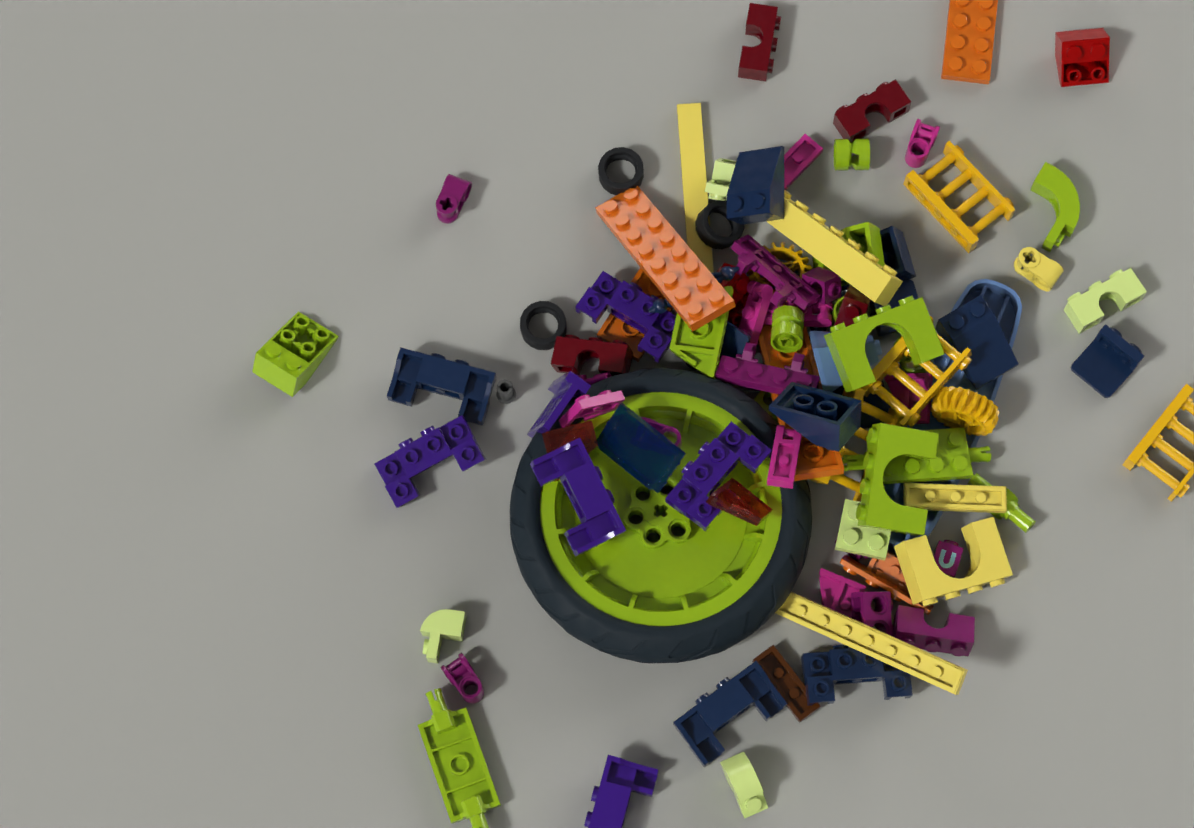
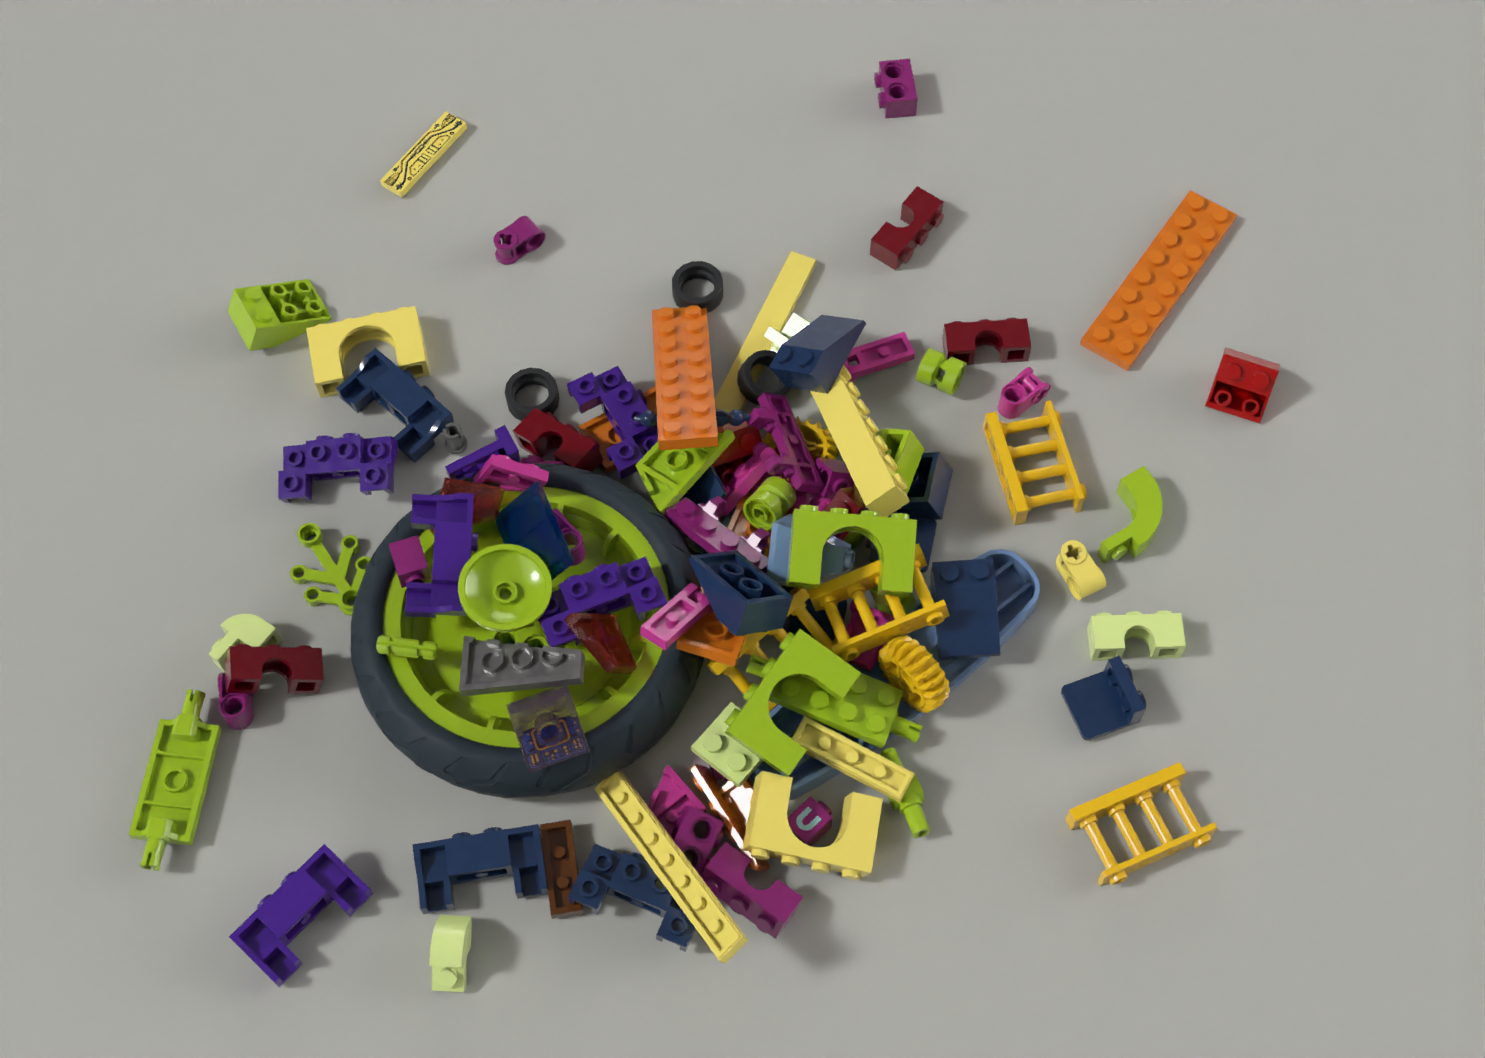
camera: 25 degrees right, 10 degrees down
none -> dark red arch [225,644,324,694]
none -> lime plant [290,523,371,616]
none -> light yellow arch [306,306,430,398]
none -> lime axle [376,635,438,660]
none -> light yellow tile [380,111,467,198]
none -> magenta brick [388,535,431,588]
none -> lime dish [458,544,552,632]
none -> flat silver wing [459,636,585,696]
none -> slope [506,686,590,773]

